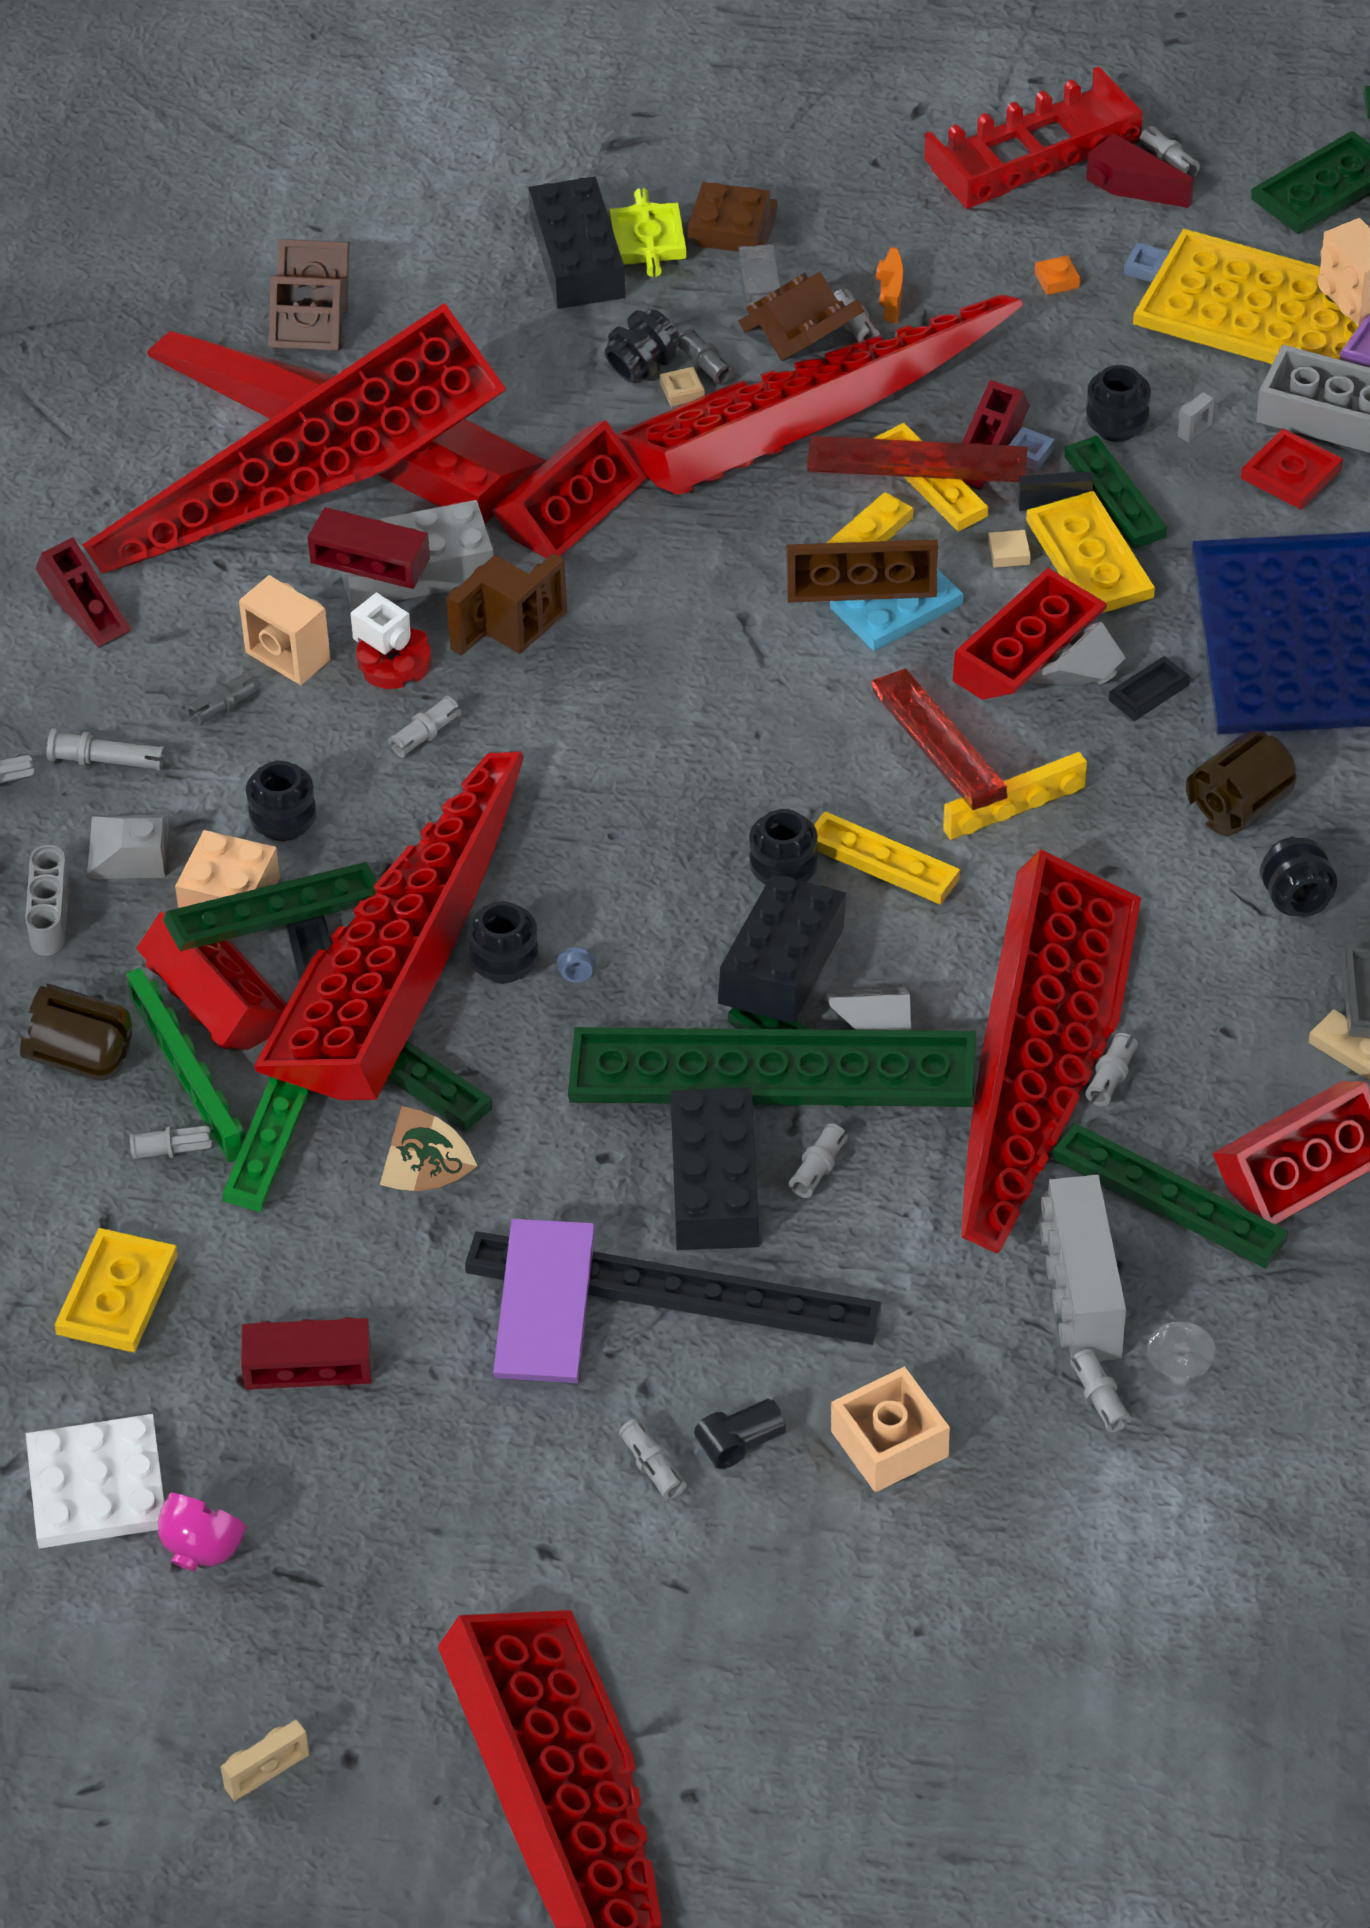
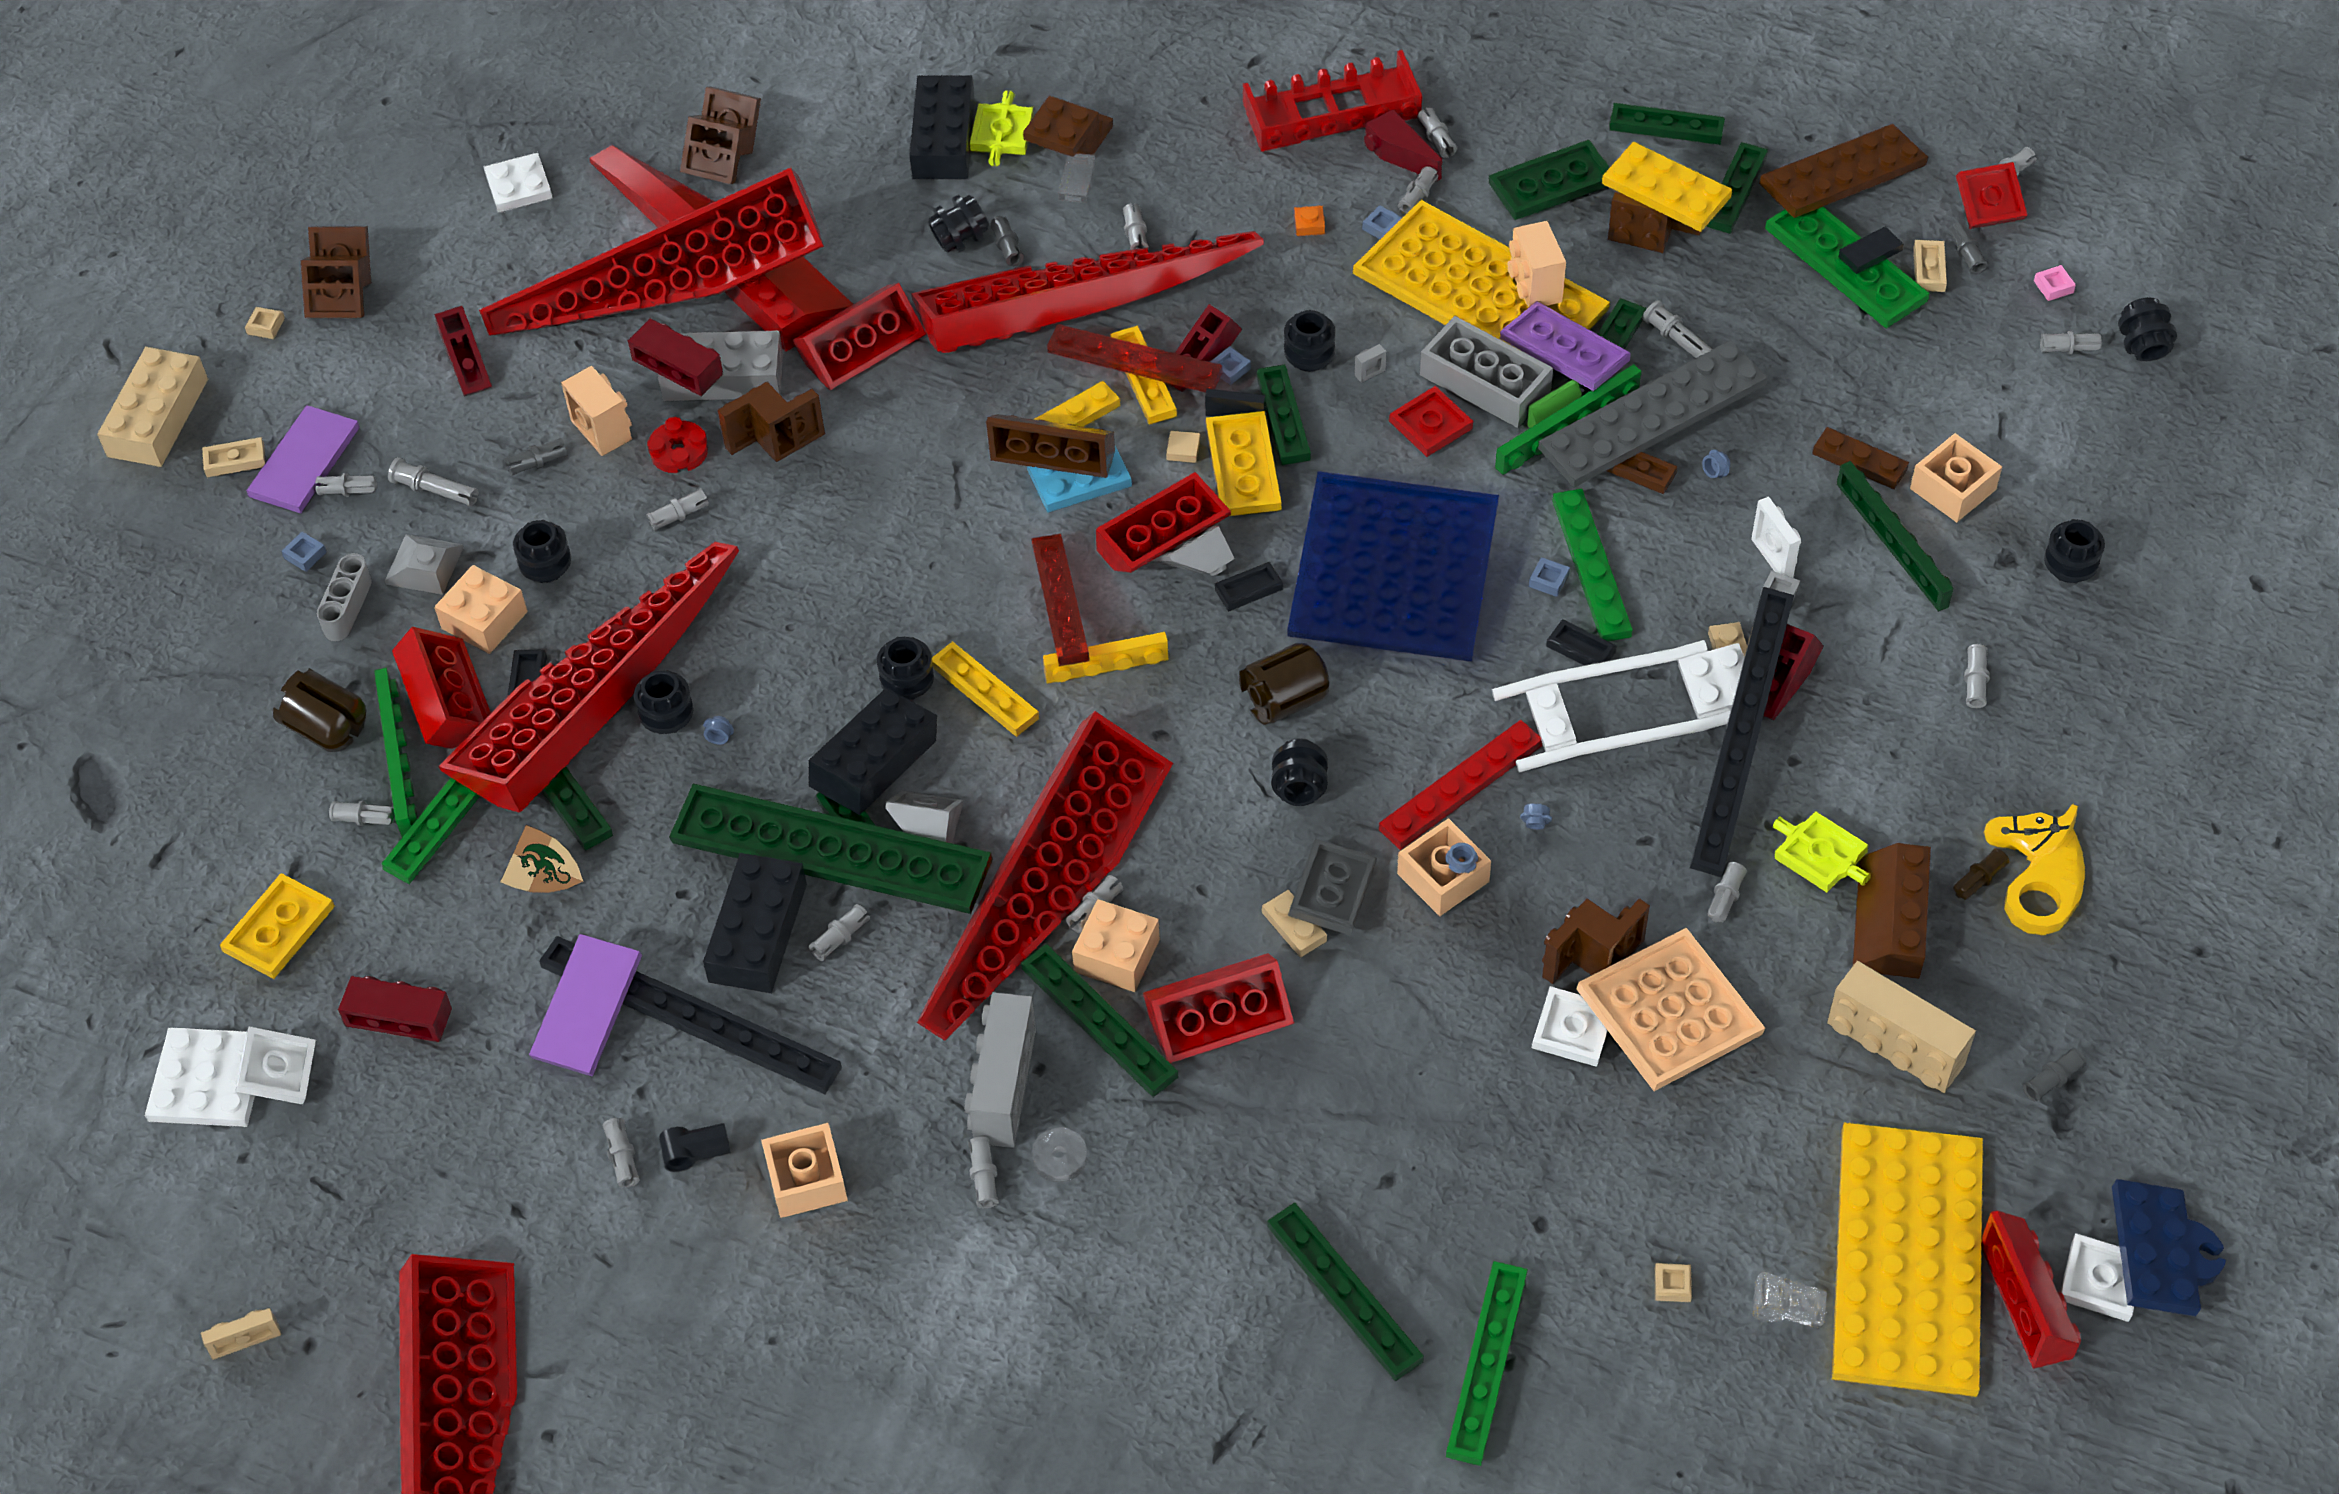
camera: 15 degrees right, 5 degrees up
dark pink cylinder [157,1493,247,1572] -> none
dark green plate [163,862,378,952] -> none
white brick [350,592,411,655] -> none
tan tile [660,367,705,407] -> none
reddish brown bracket [738,272,864,361] -> none
orange slope [876,247,903,324] -> none
none -> white plate [235,1027,316,1105]
none -> white plate [484,153,553,213]
none -> light nougat brick [1072,899,1160,992]
none -> light grey pin [1398,166,1438,215]

